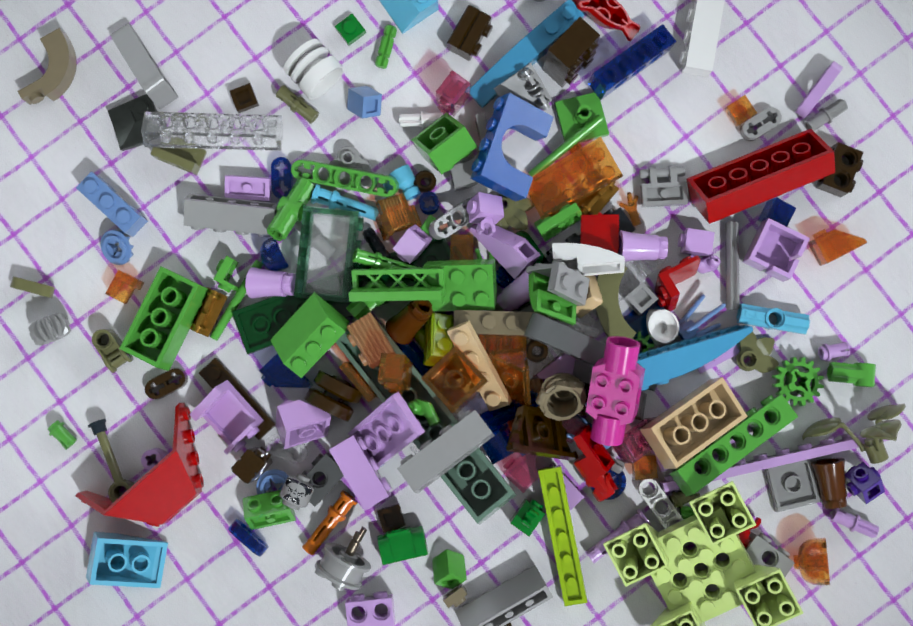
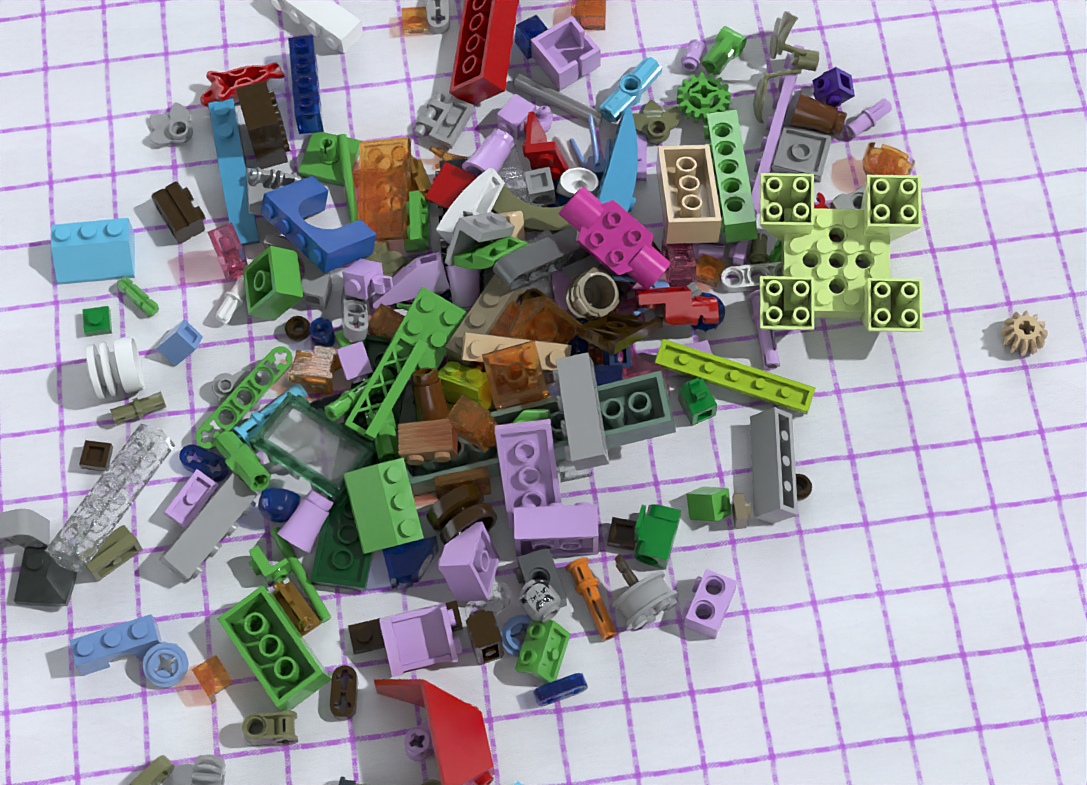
camera: 60 degrees left, 20 degrees down
medium azure piece [382,164,421,202] -> none

